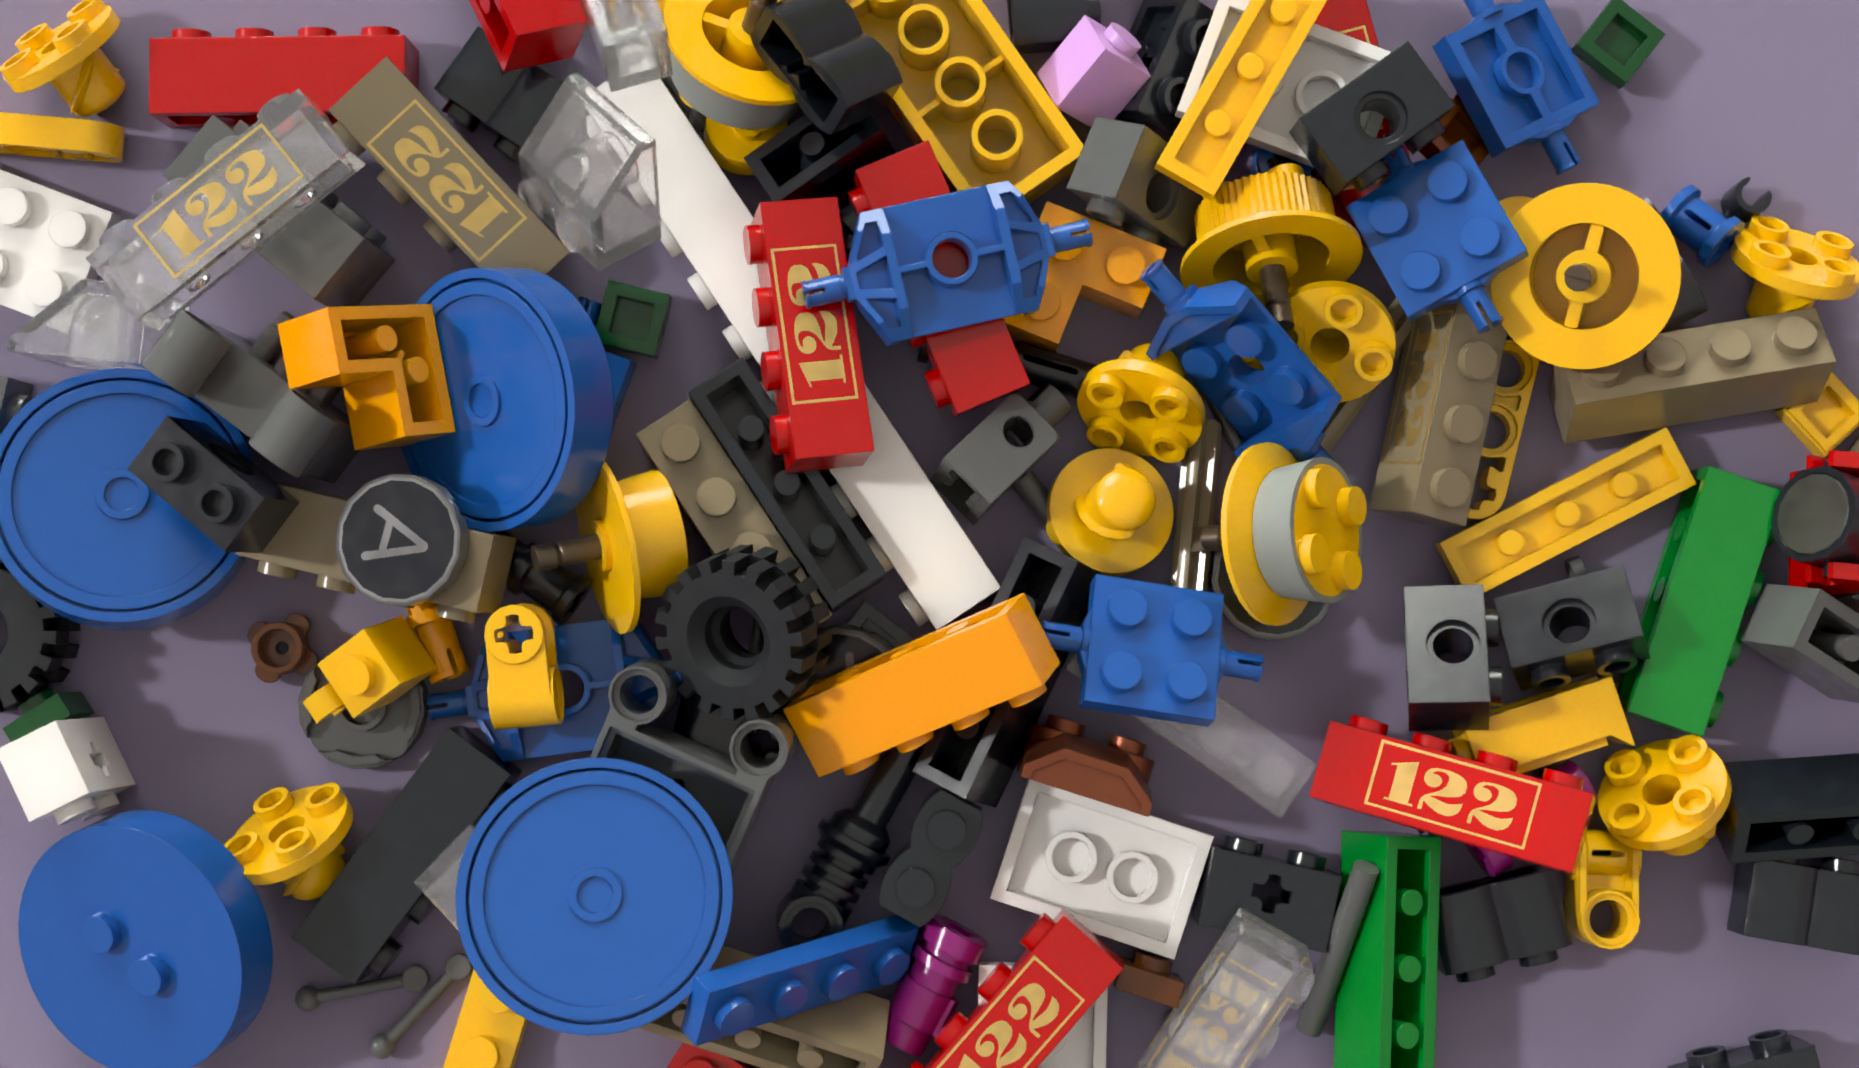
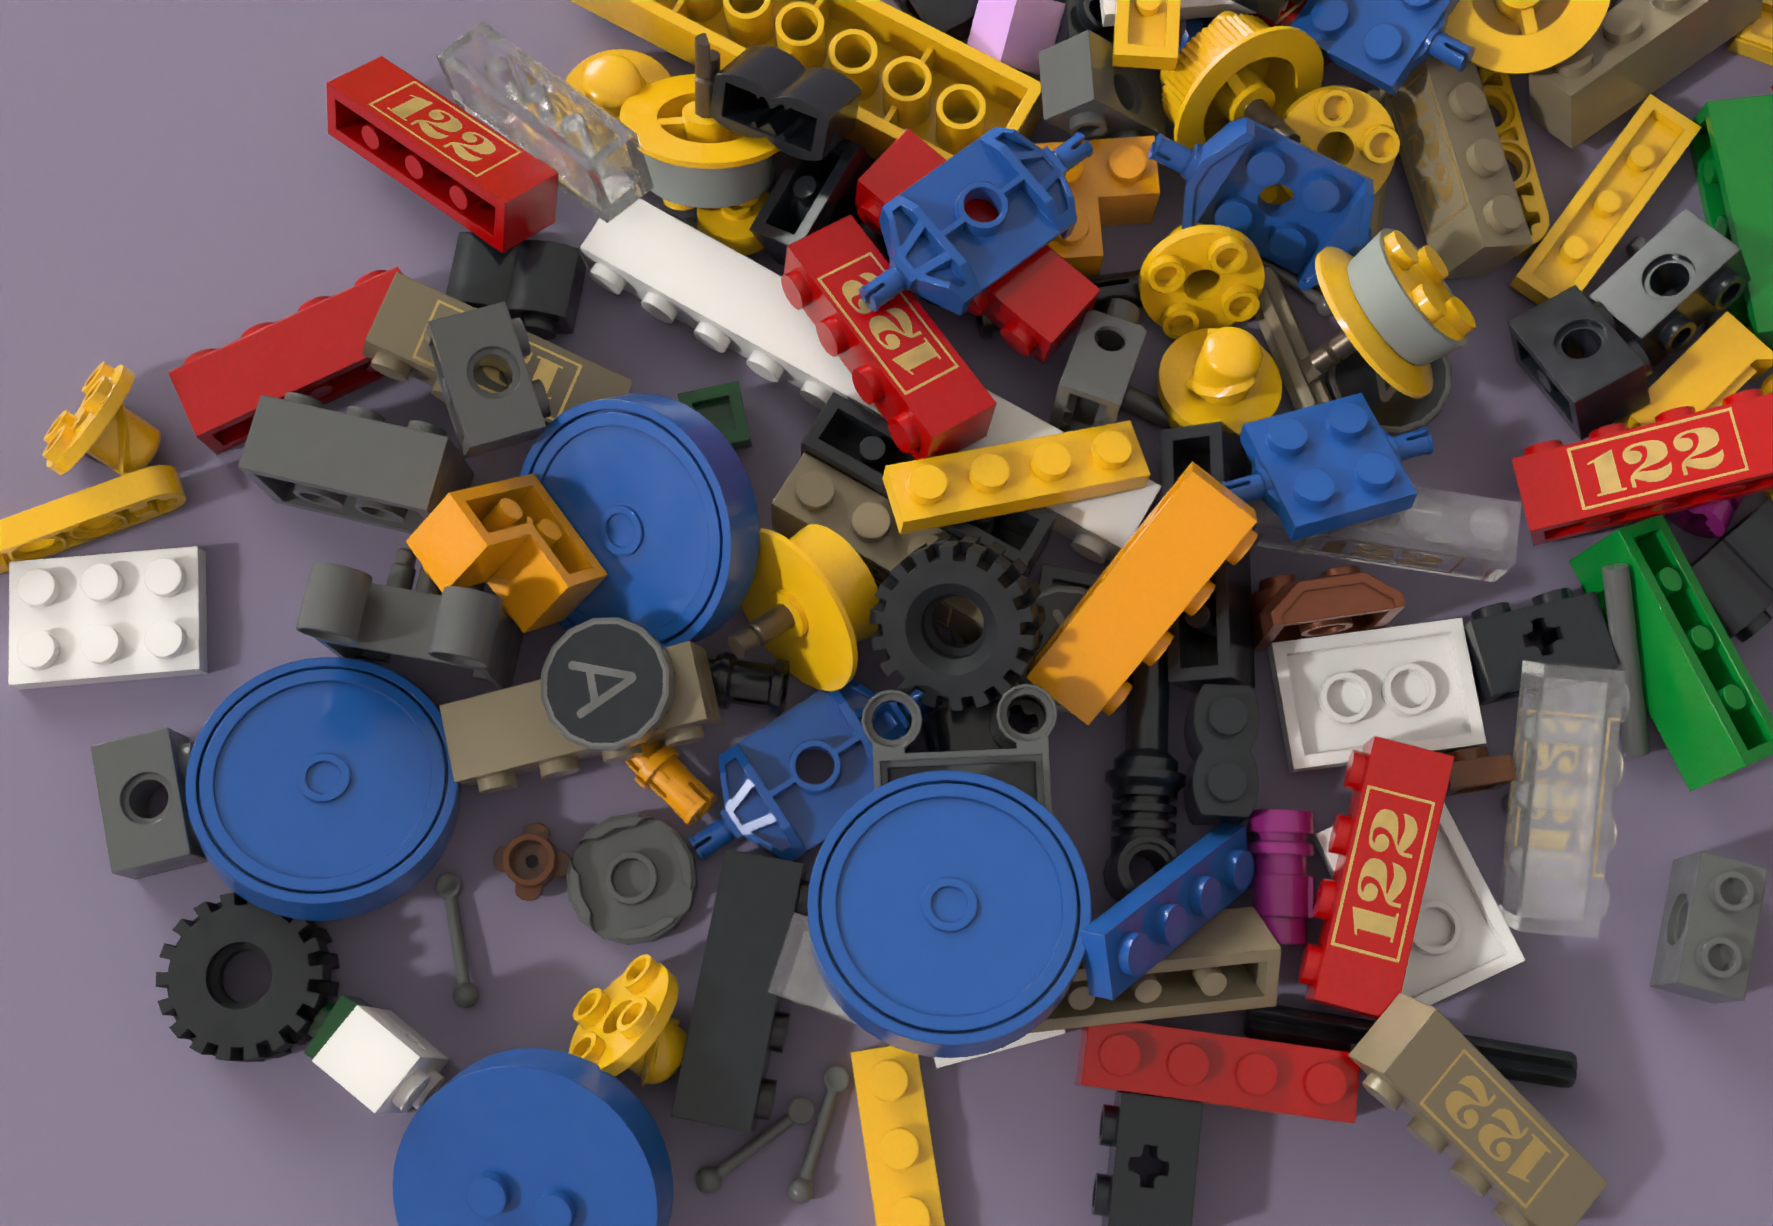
camera: 30 degrees left, 10 degrees down
clear slope [7,270,191,371] -> none
clear brick [86,88,366,330] -> none
black brick [128,416,299,553] -> none
yellow brick [303,615,438,724] -> none
yellow piece [484,603,565,730] -> none
clear slope [518,72,661,271] -> none
none -> dark grey brick [424,301,551,459]
none -> dark grey hinge [435,873,479,1008]
none -> yellow plate [882,420,1151,535]

